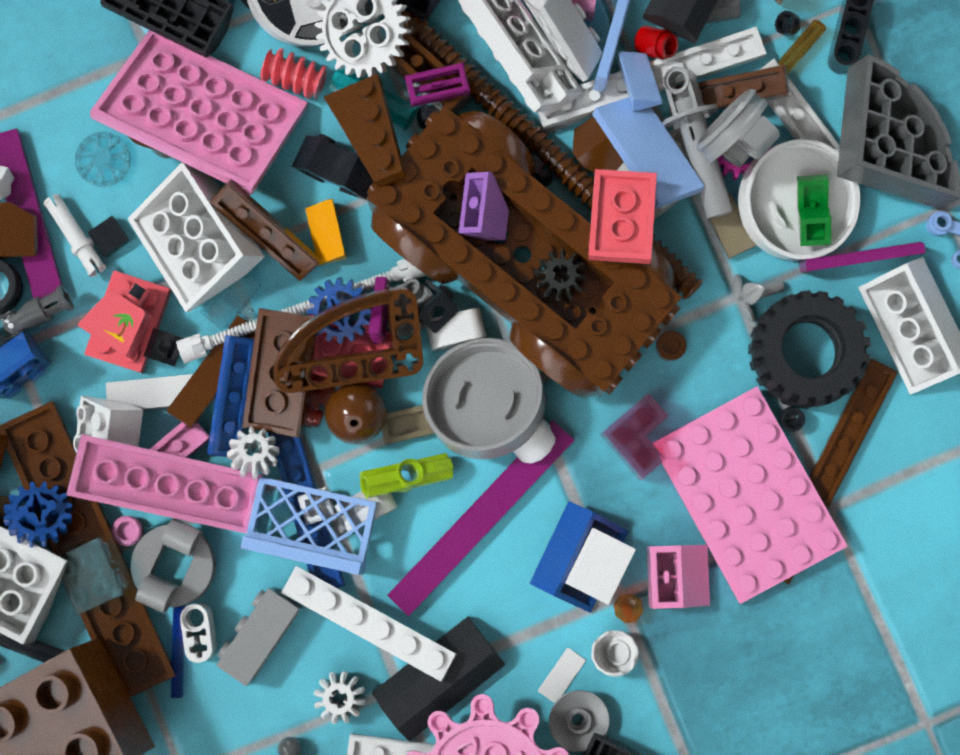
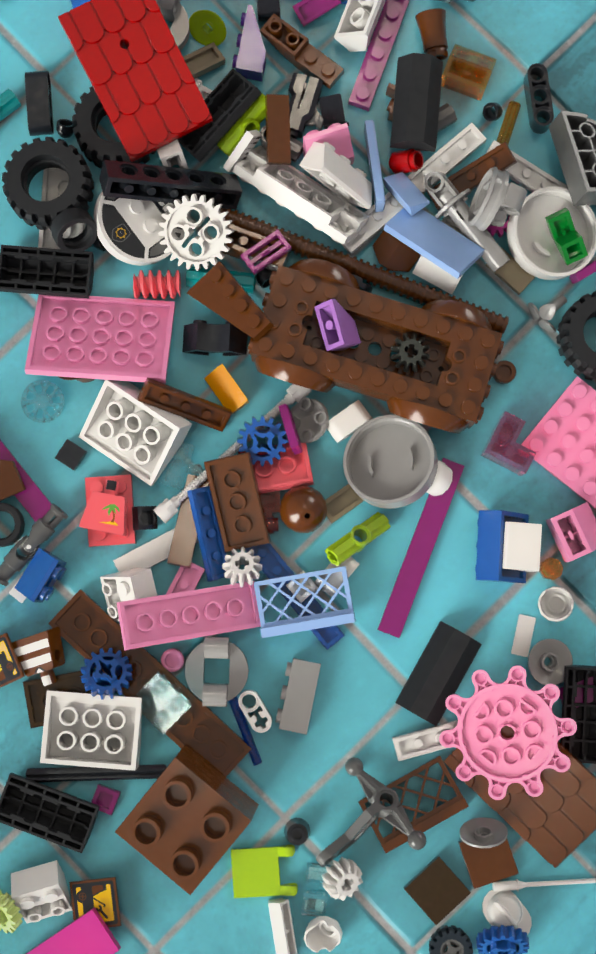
camera: 30 degrees left, 0 degrees up
white pin [43,194,106,277] -> none
reddish brown beam [274,287,423,393] -> none
white plate [281,566,457,682] -> none
white gear [314,671,366,724] -> none
black bracket [418,279,460,333] -> none
coral plate [588,169,657,264] -> none

